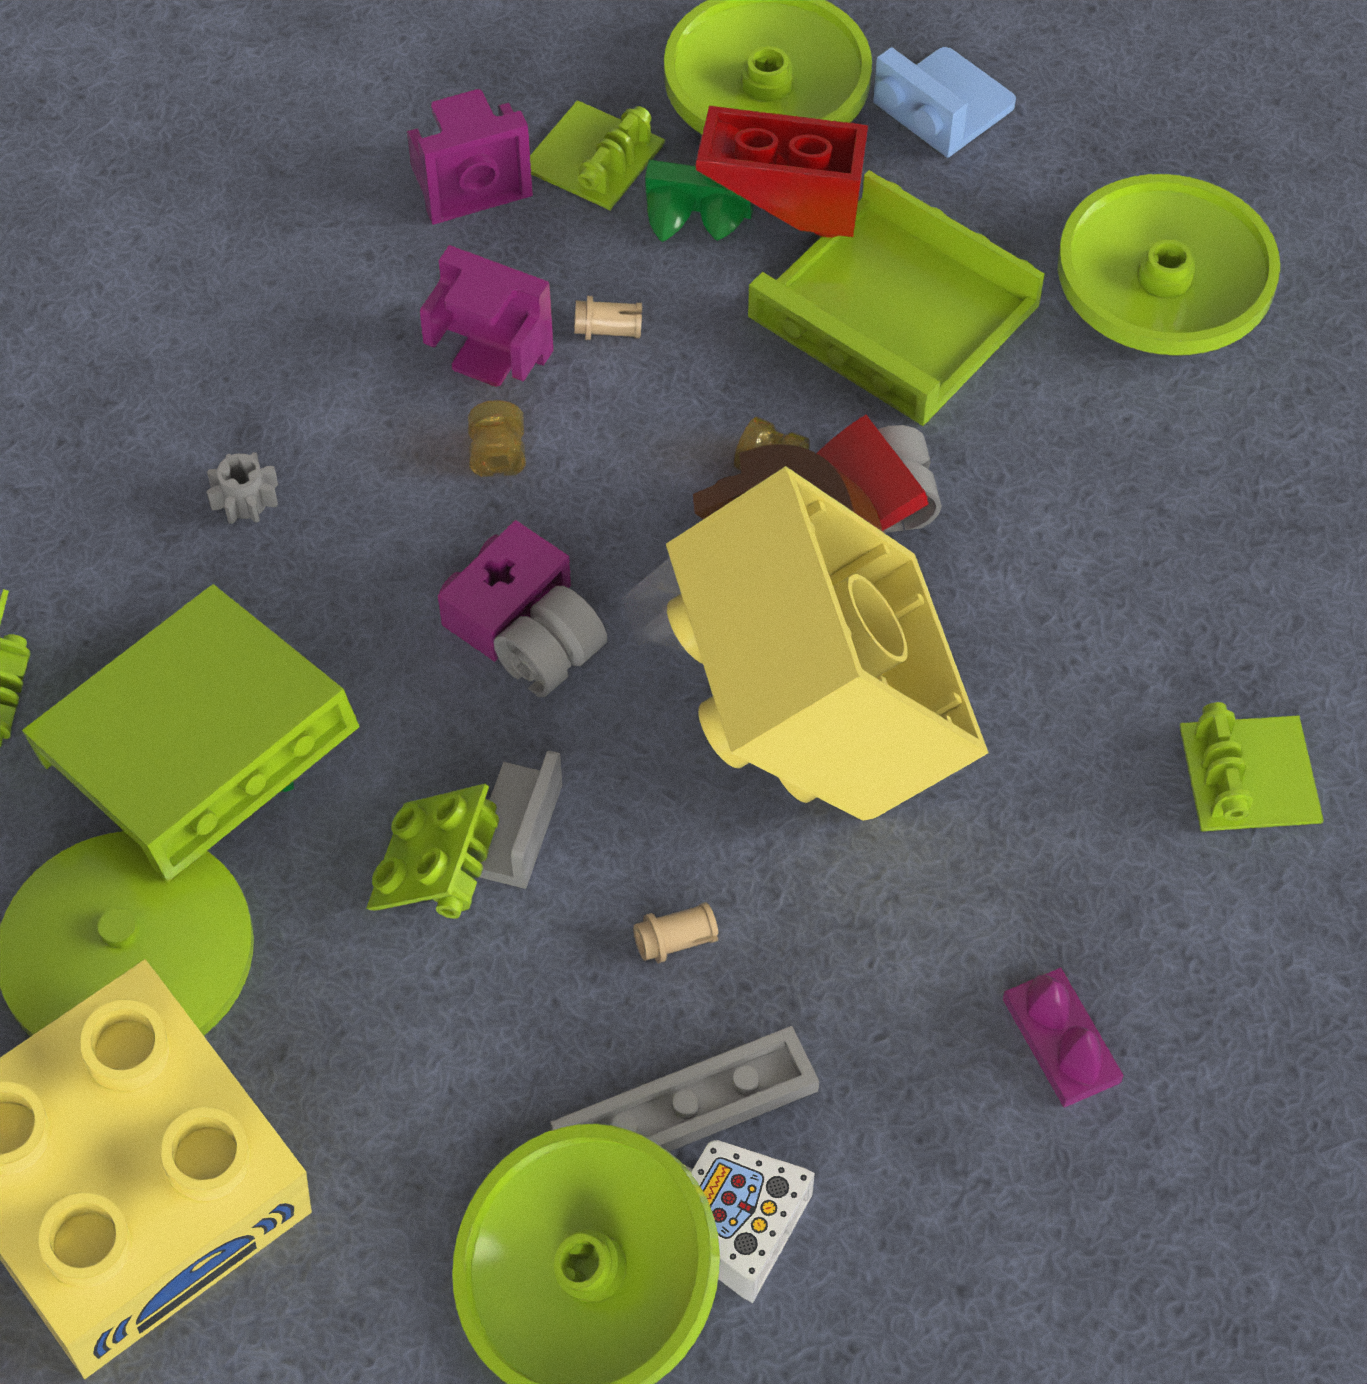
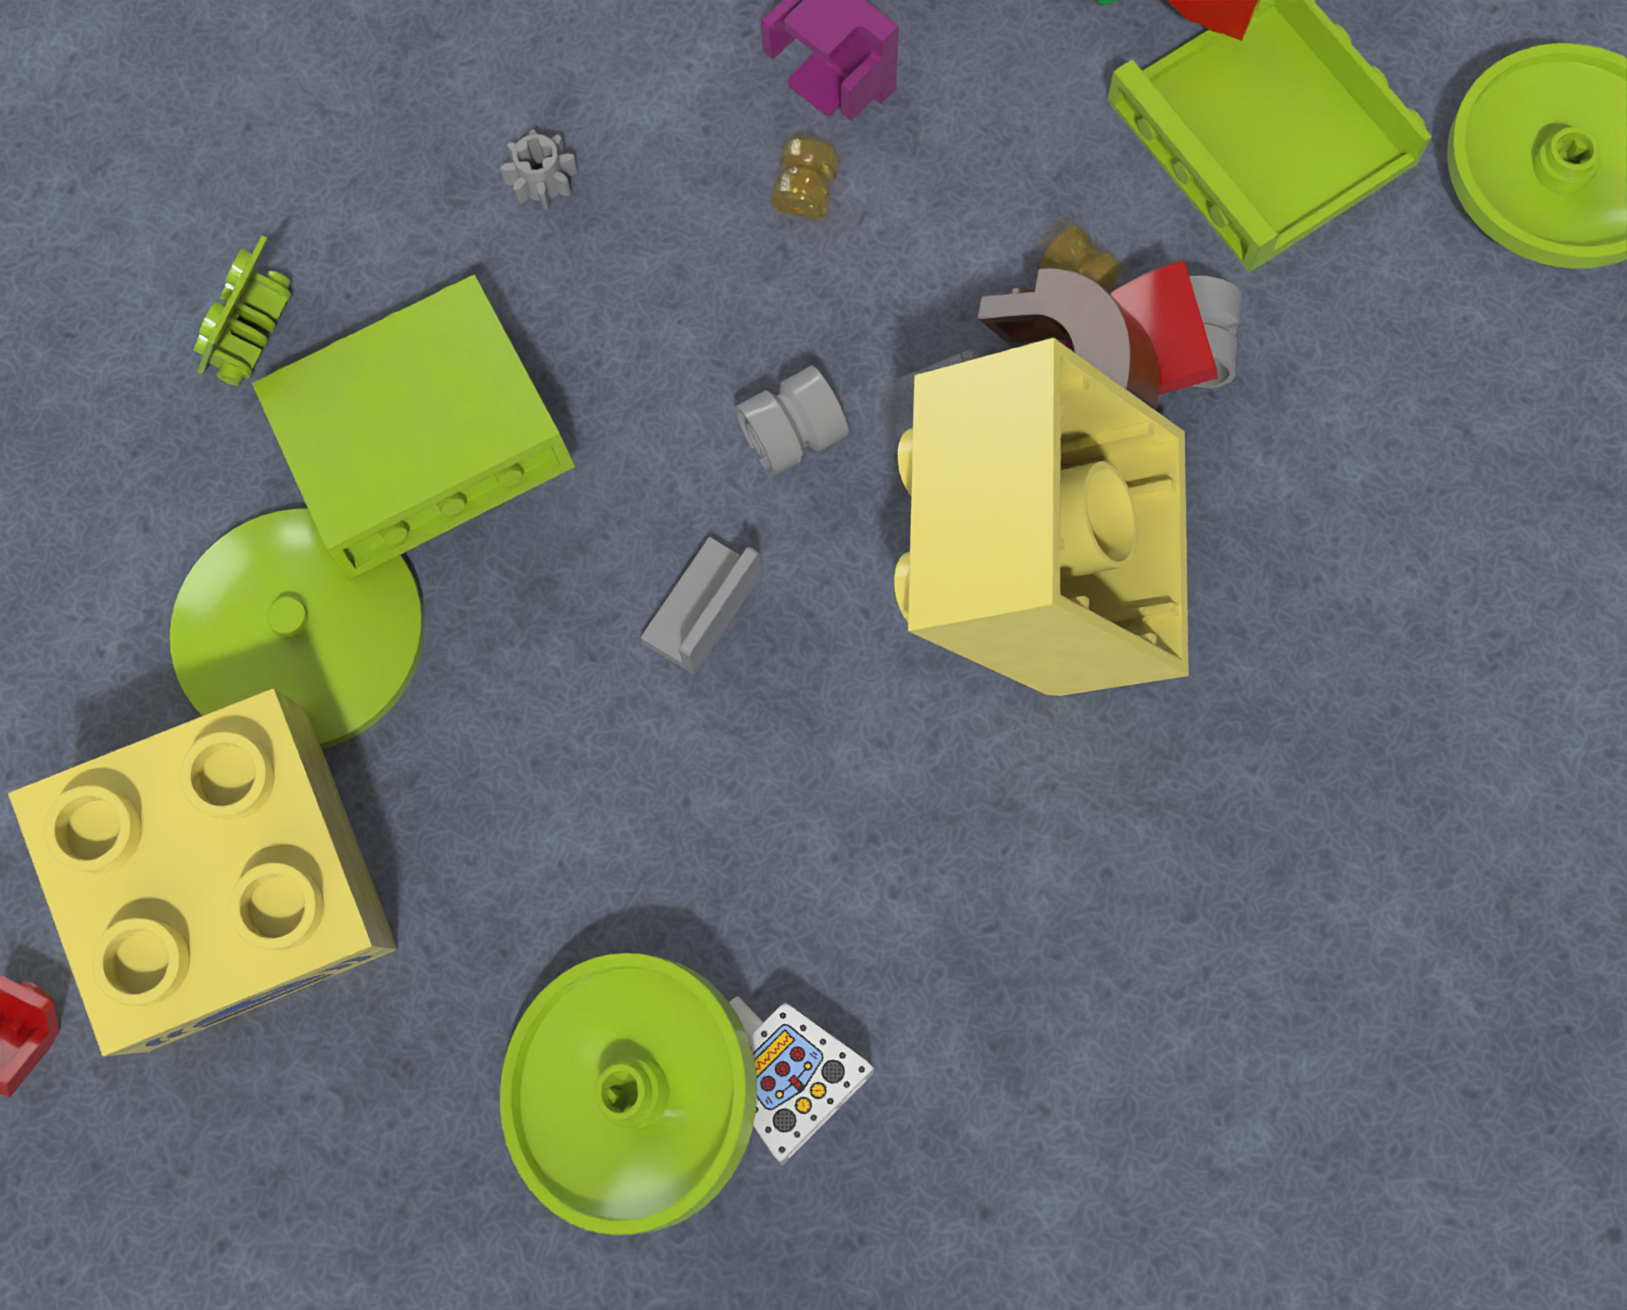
camera: 20 degrees right, 15 degrees up
lime hinge [366,784,500,919] -> none
magenta brick [437,520,571,662] -> none
light grey plate [550,1026,819,1152] -> none
tan pin [574,296,642,340] -> none
tan pin [633,902,718,963] -> none
magenta tile [1003,968,1124,1108] -> none
lime hinge [1179,702,1324,832] -> none

